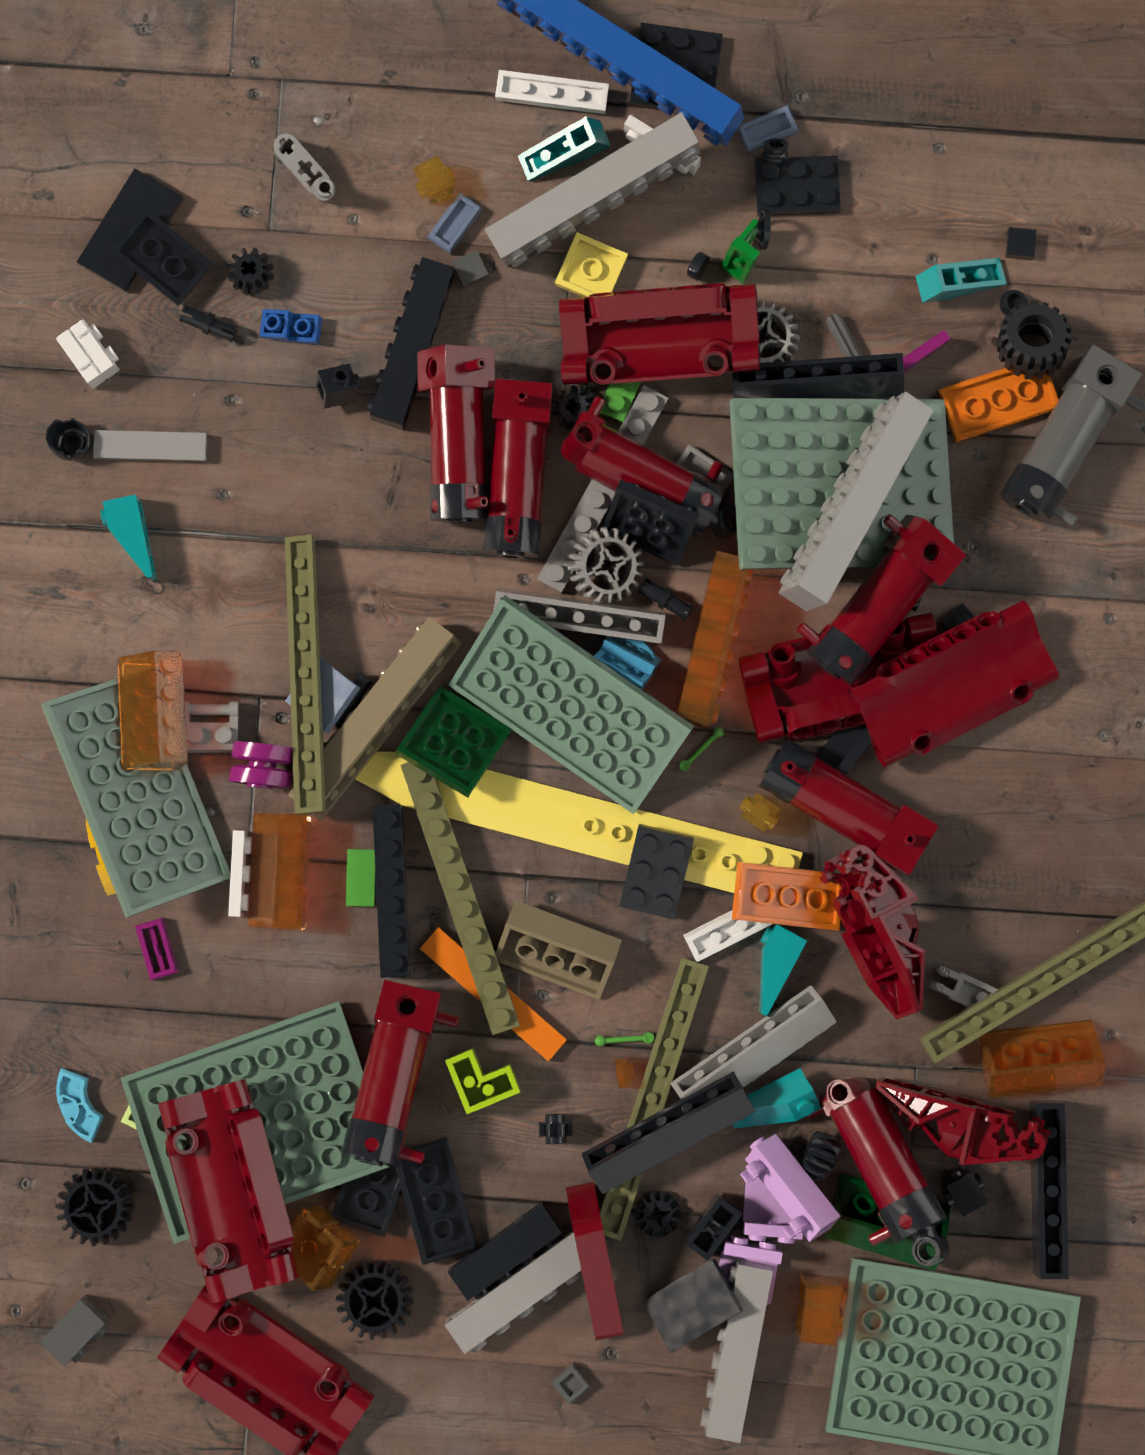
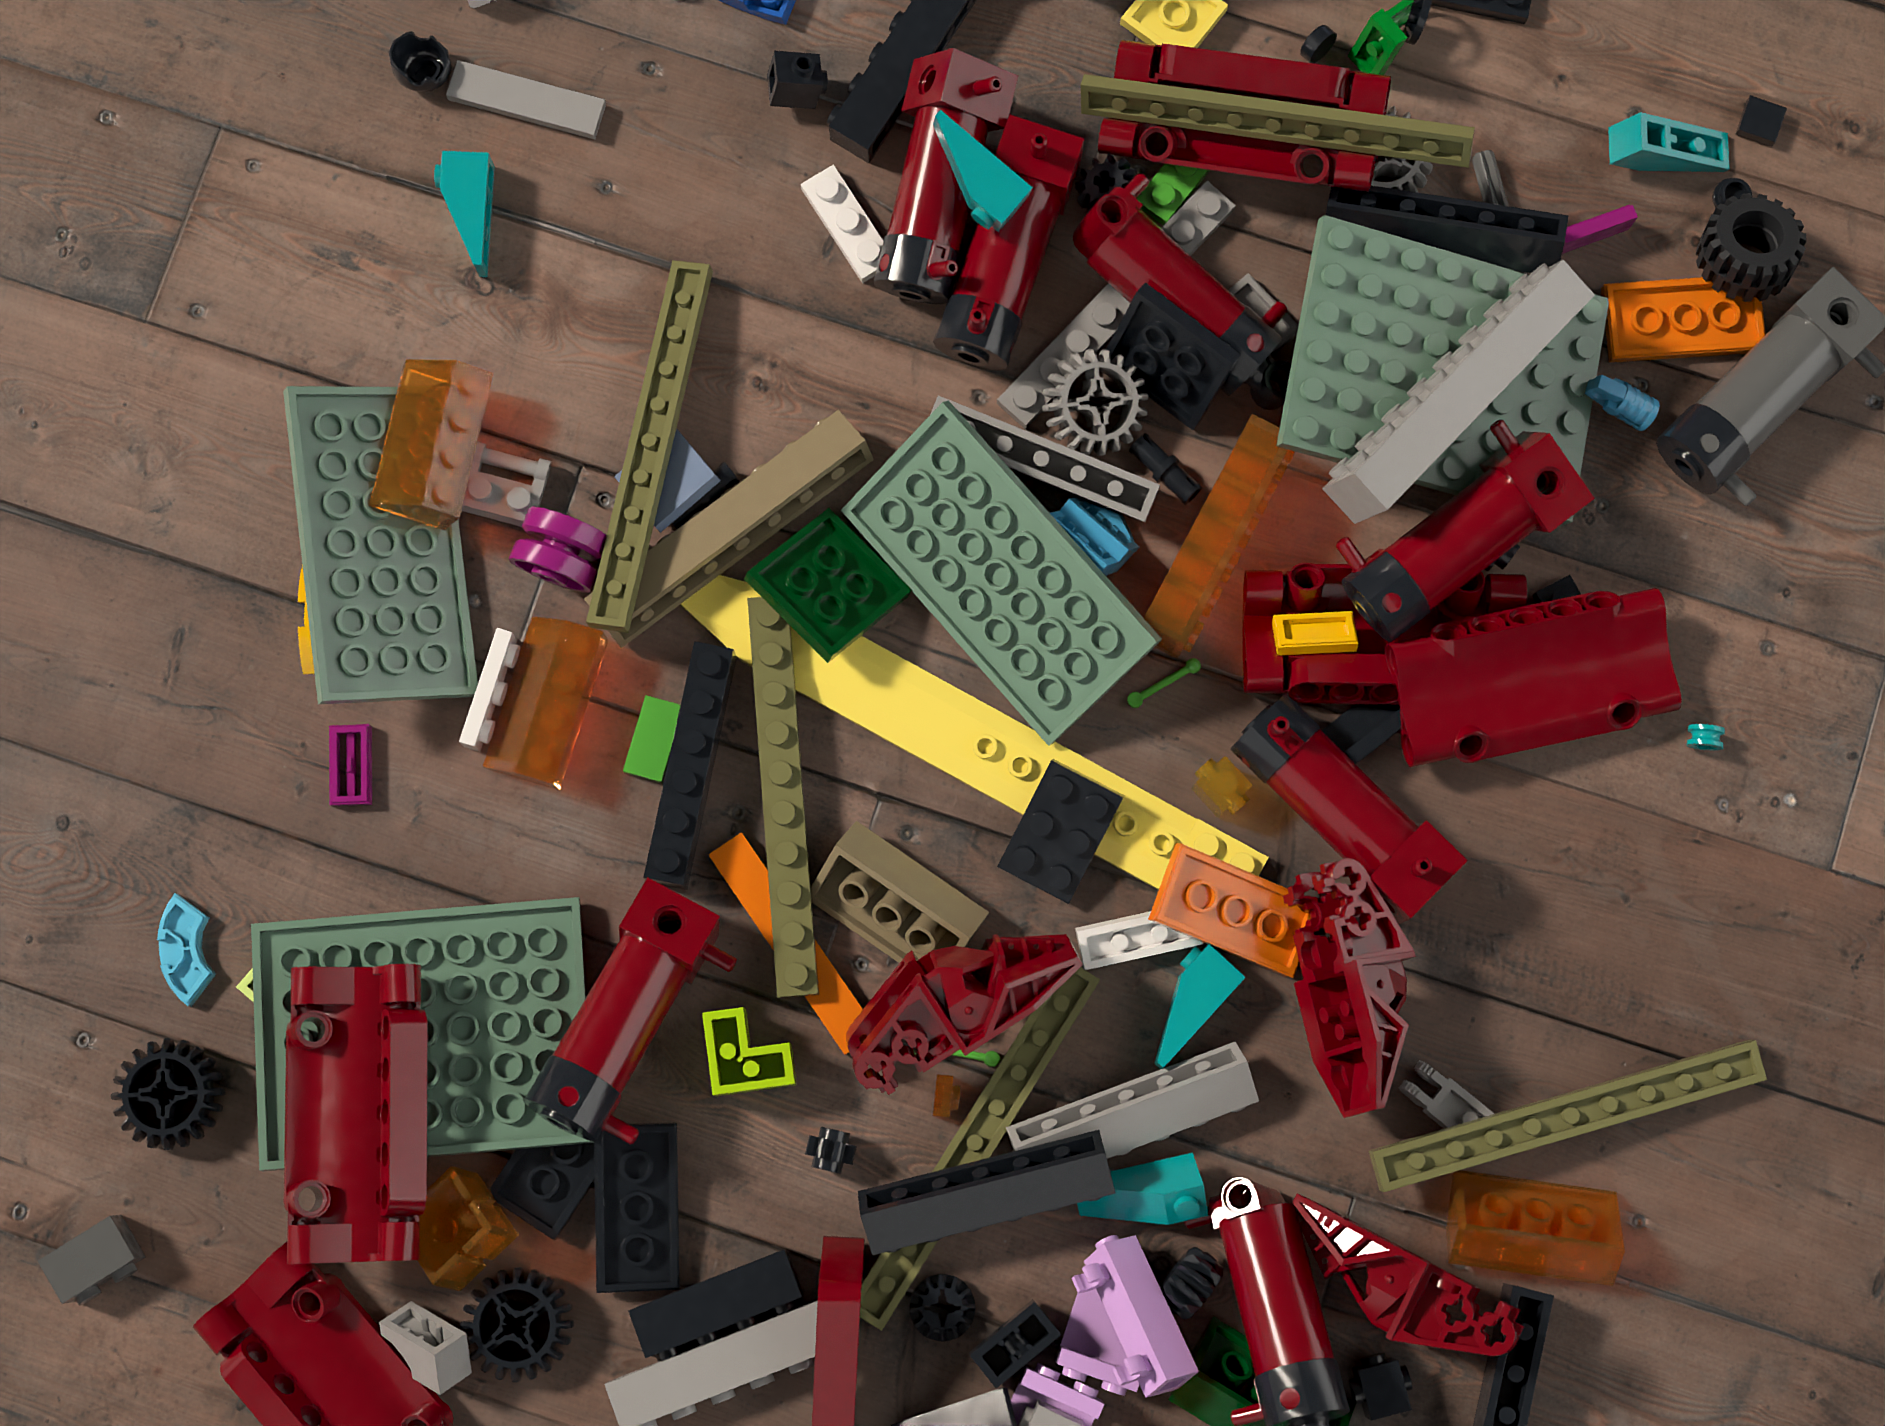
camera: 15 degrees right, 5 degrees down
none -> light grey arch [379,1301,472,1395]
none -> white plate [801,164,883,284]
none -> dark red connector [846,934,1083,1095]
none -> teal slope [933,110,1033,232]
none -> olive plate [1081,74,1475,168]
none -> yellow tile [1272,611,1359,656]
none -> dark azure hinge [1585,375,1660,431]
none -> teal bush [1686,724,1725,751]

